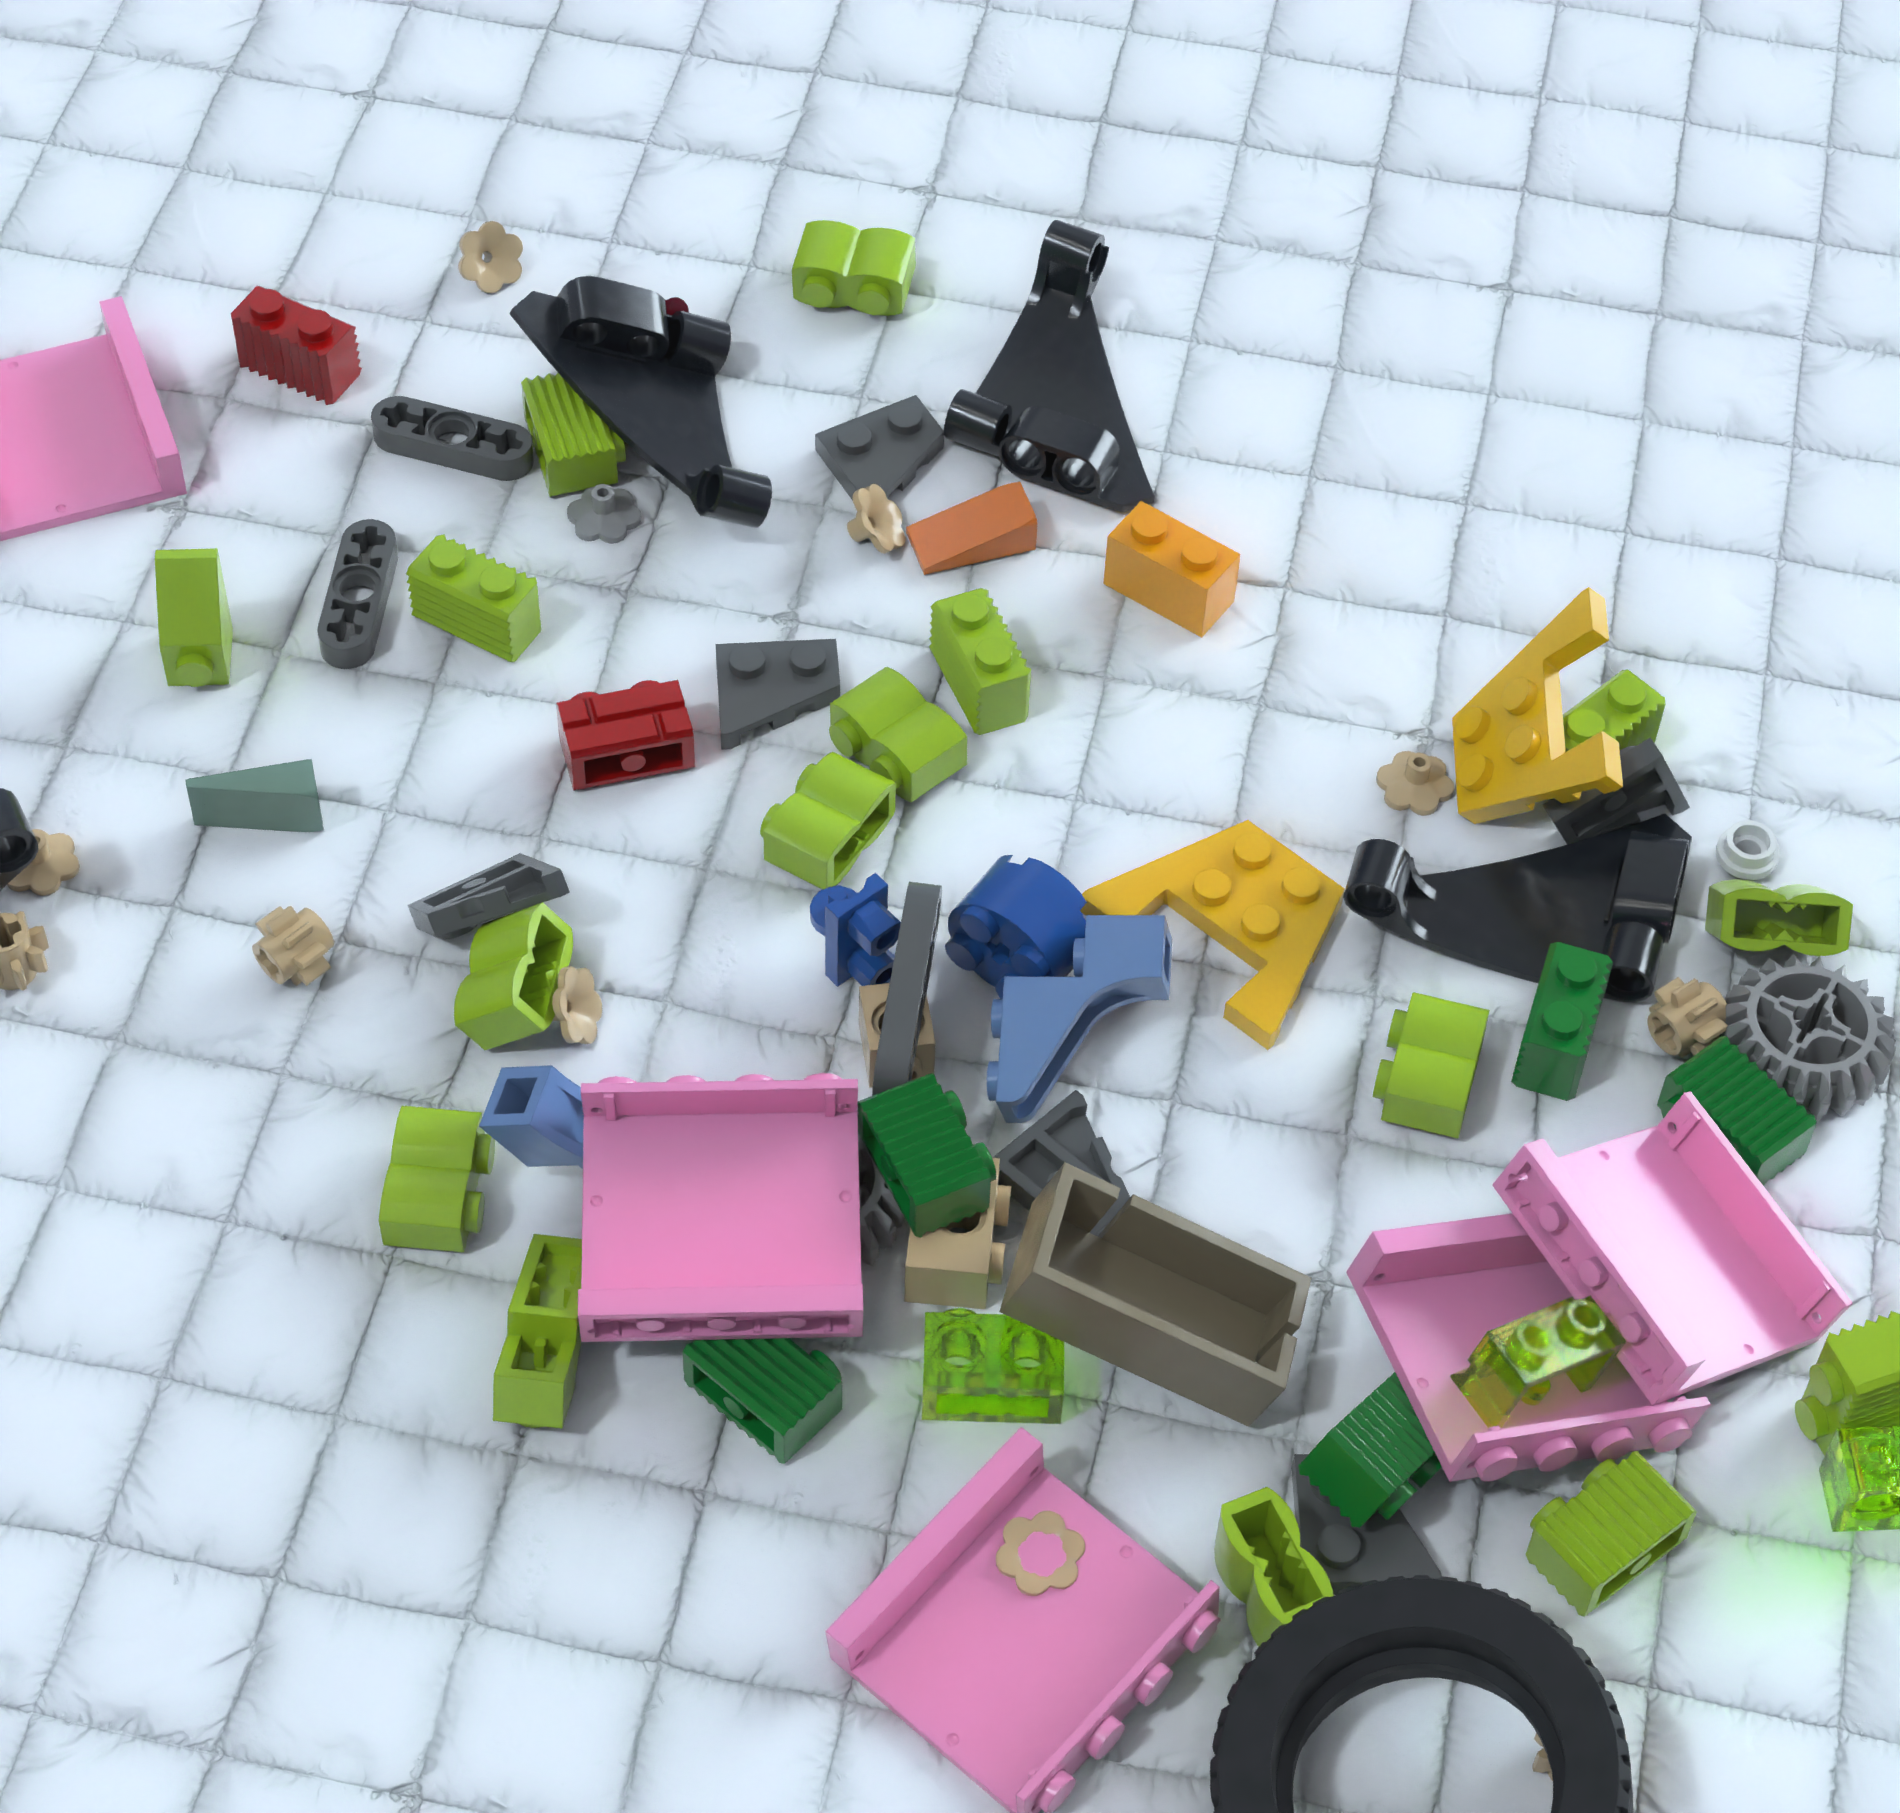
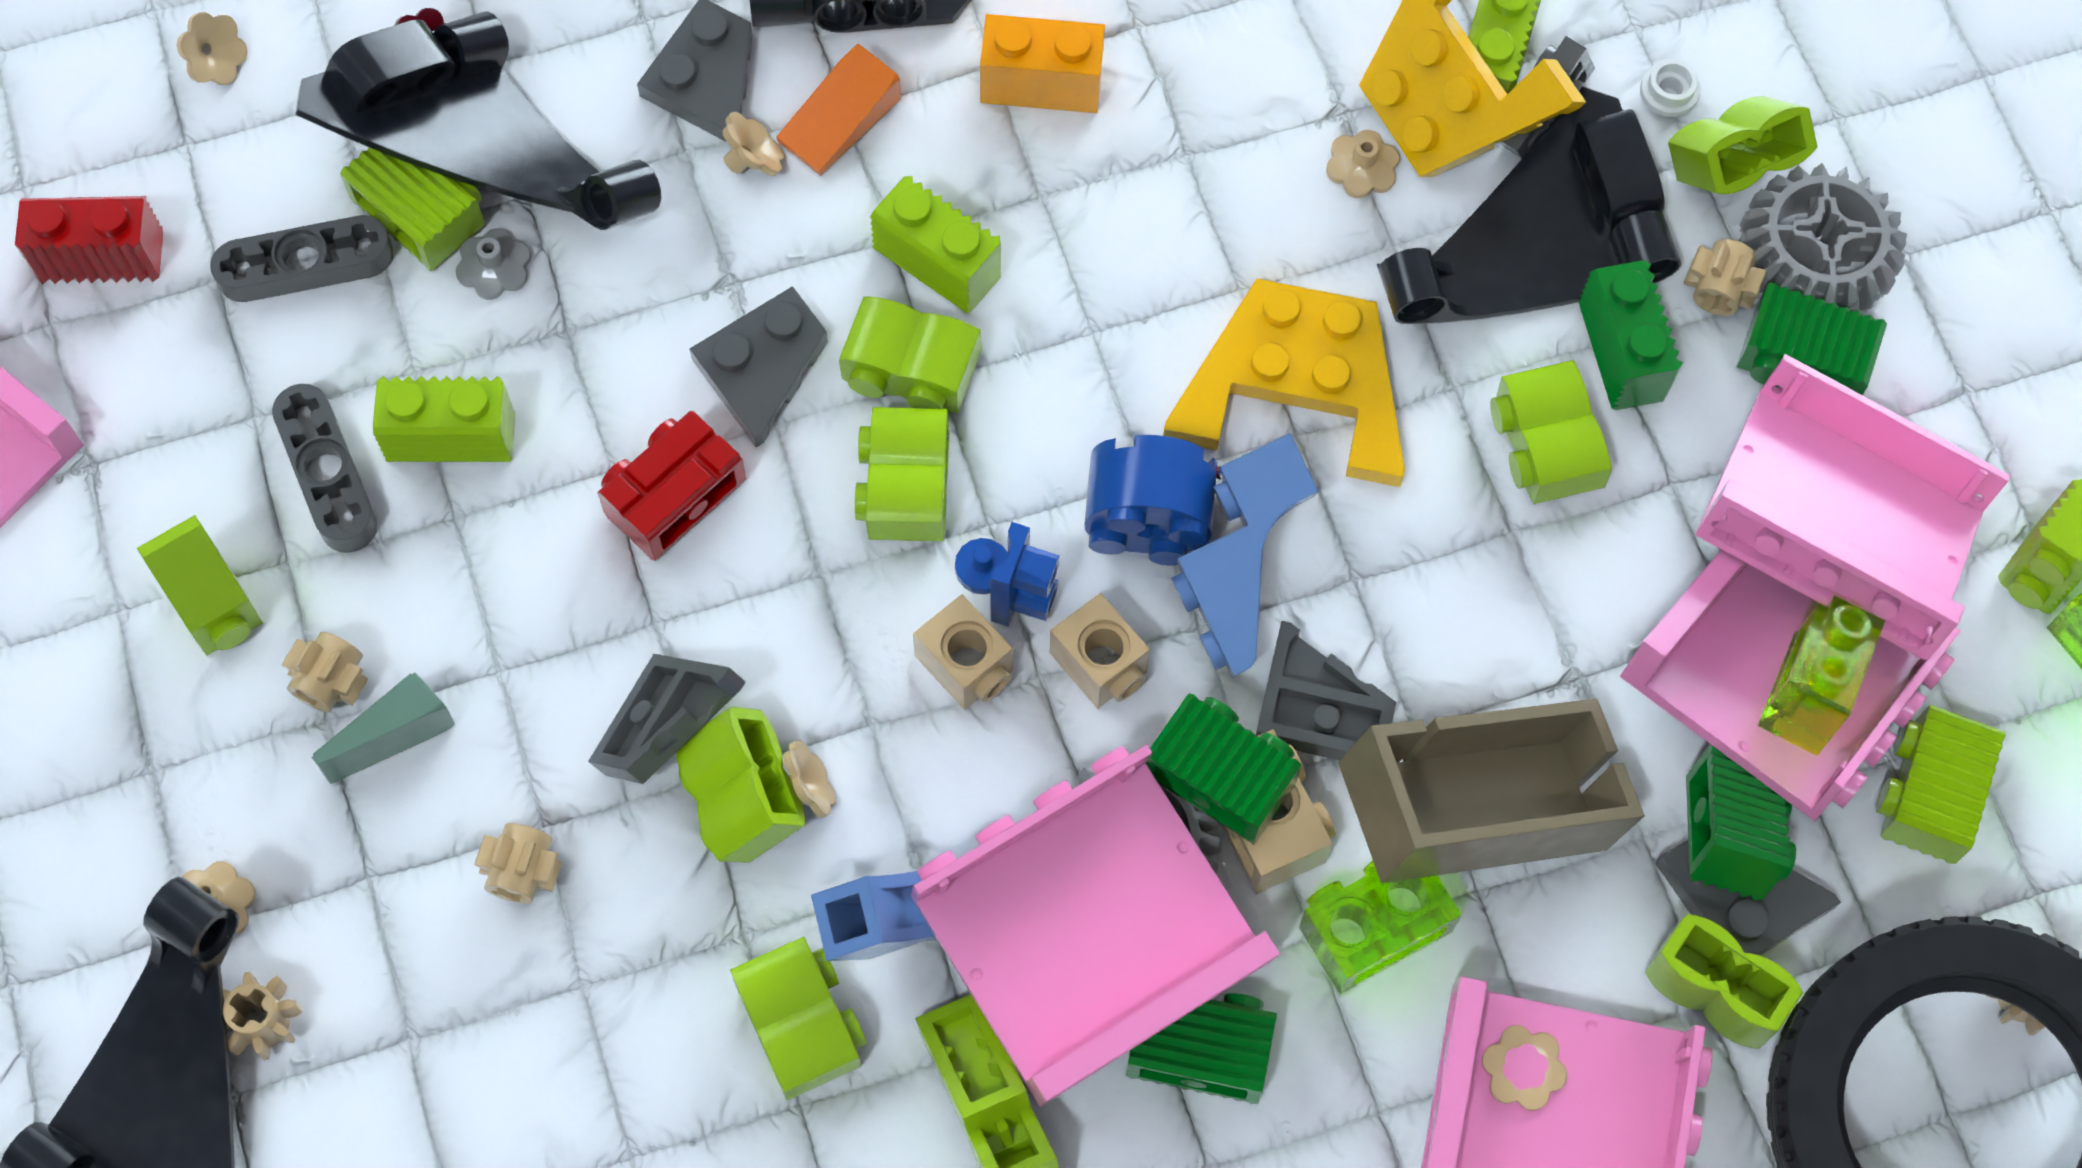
camera: 30 degrees left, 15 degrees up
dark grey beam [872,881,942,1096] -> none
none -> tan gear [281,632,368,712]
none -> tan brick [913,594,1013,710]

